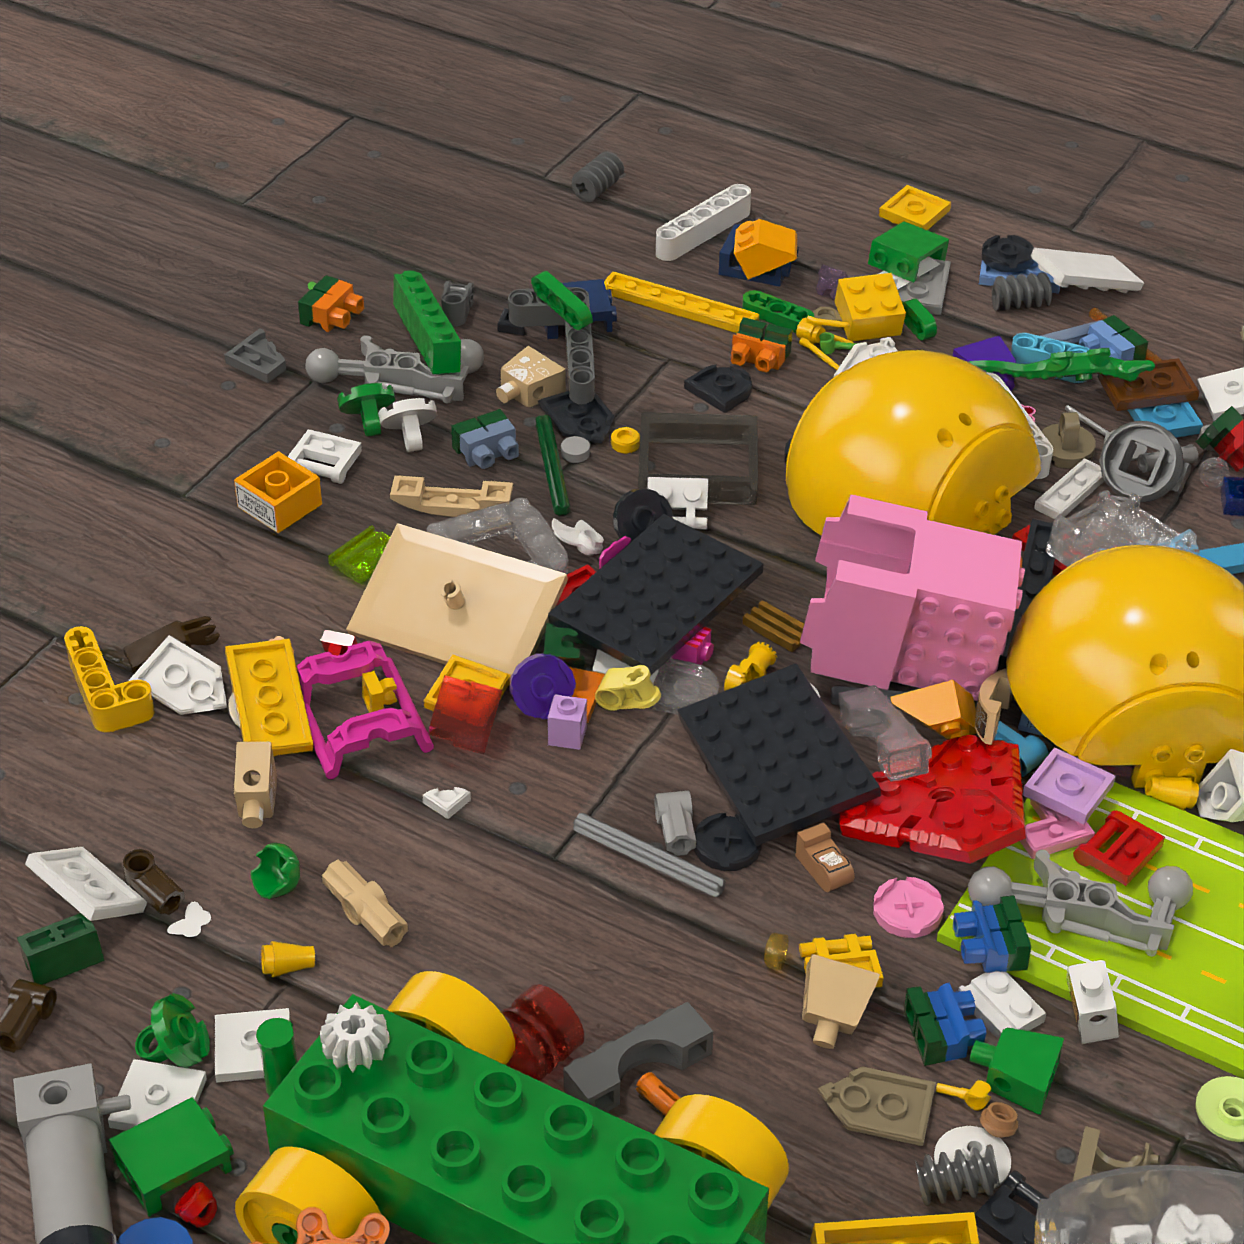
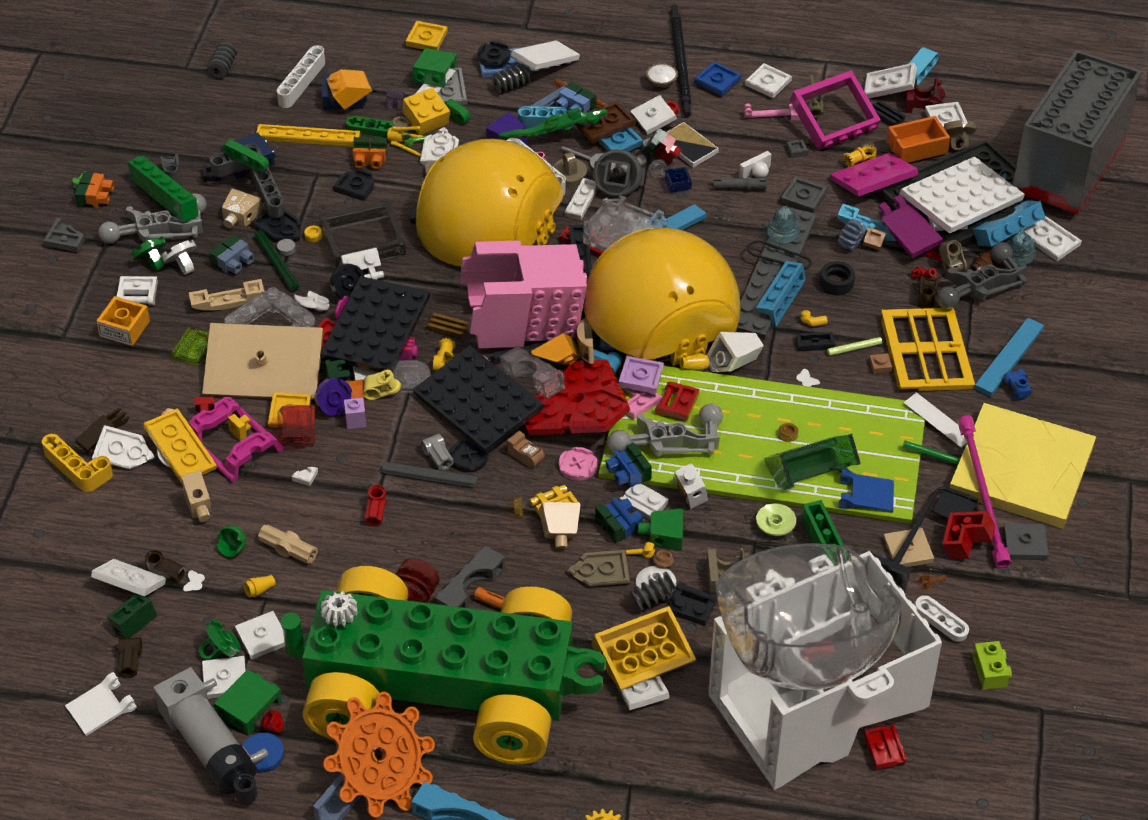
camera: 20 degrees left, 5 degrees up
none -> red piece [364,485,387,527]

